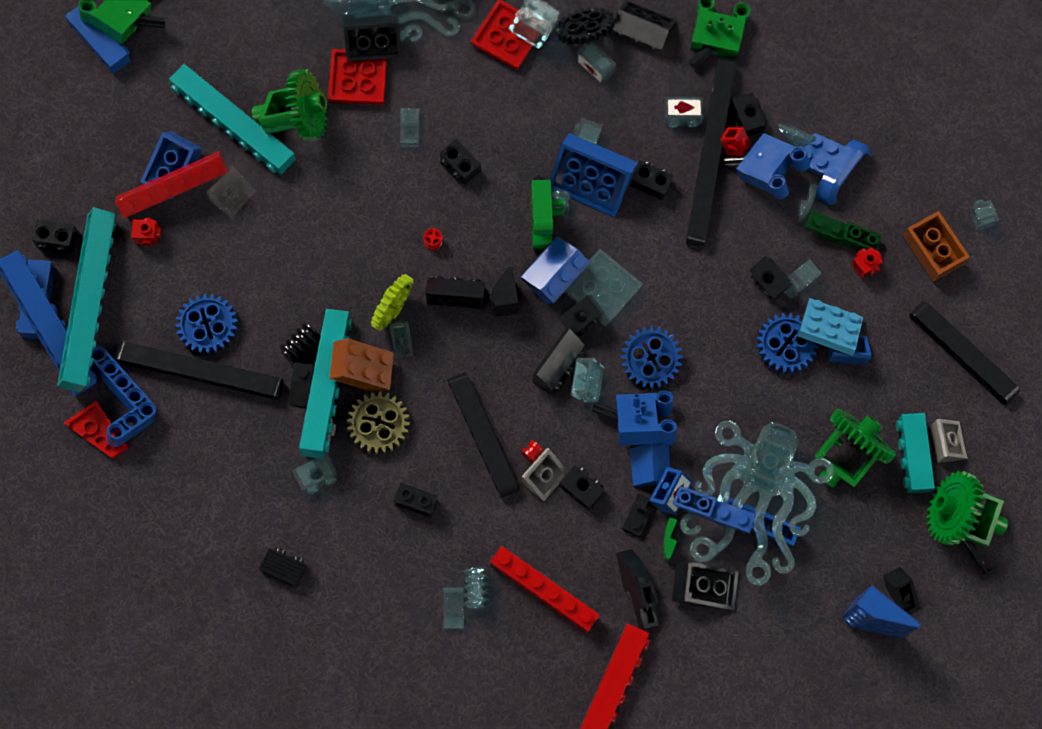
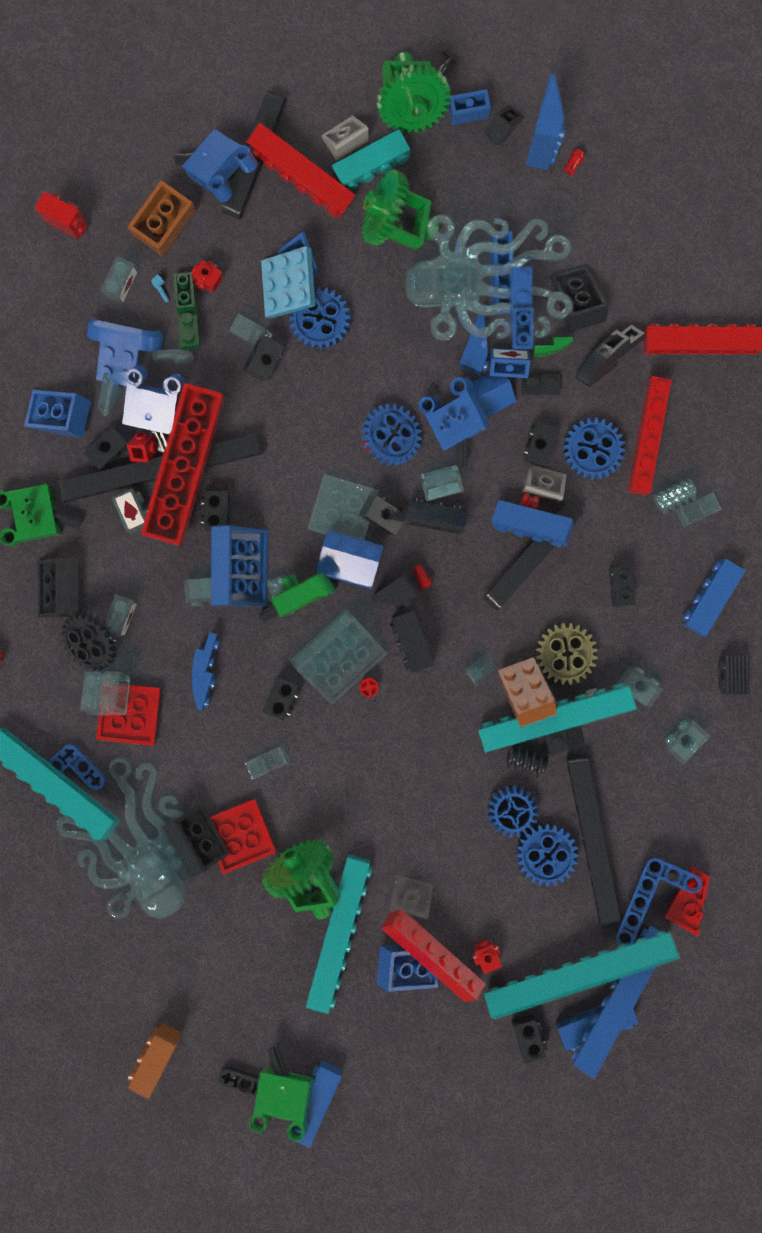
camera: 115 degrees left, 15 degrees up
lime gear [371,274,414,331] -> none
clear light blue brick [969,199,999,231] -> none
none -> blue slope [24,390,91,438]
none -> red brick [35,191,87,240]
none -> clear light blue brick [100,256,138,305]
none -> red brick [141,383,225,546]
none -> dark azure hand [152,275,170,303]
none -> blue piece [174,129,258,202]
none -> blue slope [192,632,221,711]
none -> red brick [246,123,355,218]
none -> clear light blue slope [290,609,388,705]
none -> red pin [411,564,432,590]
none -> blue brick [448,89,491,125]
none -> blue slope [458,310,489,376]
none -> blue gear [486,785,539,838]
none -> blue brick [491,500,574,547]
none -> blue gear [562,417,626,481]
none -> red pin [563,149,585,176]
none -> clear light blue brick [663,719,710,764]
none -> blue brick [682,559,746,637]

